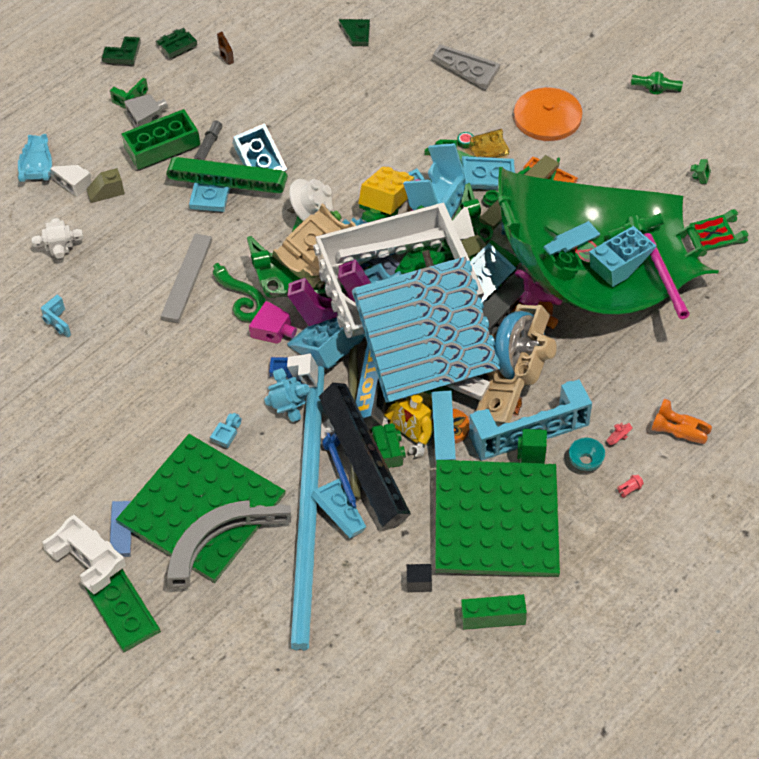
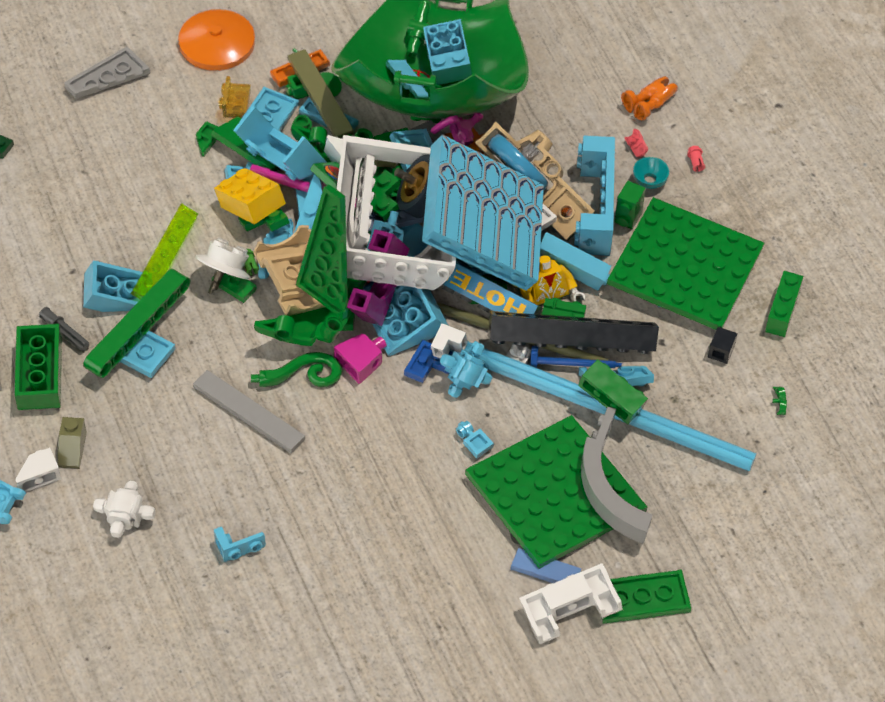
camera: 70 degrees left, 0 degrees up
tile [457,132,474,149] -> none
dark pink piece [644,233,689,320] -> none
none -> clear neon green tile [130,203,198,300]
none -> green wing [296,184,348,319]
none -> green brick [578,359,648,425]
none -> green piece [772,387,787,415]

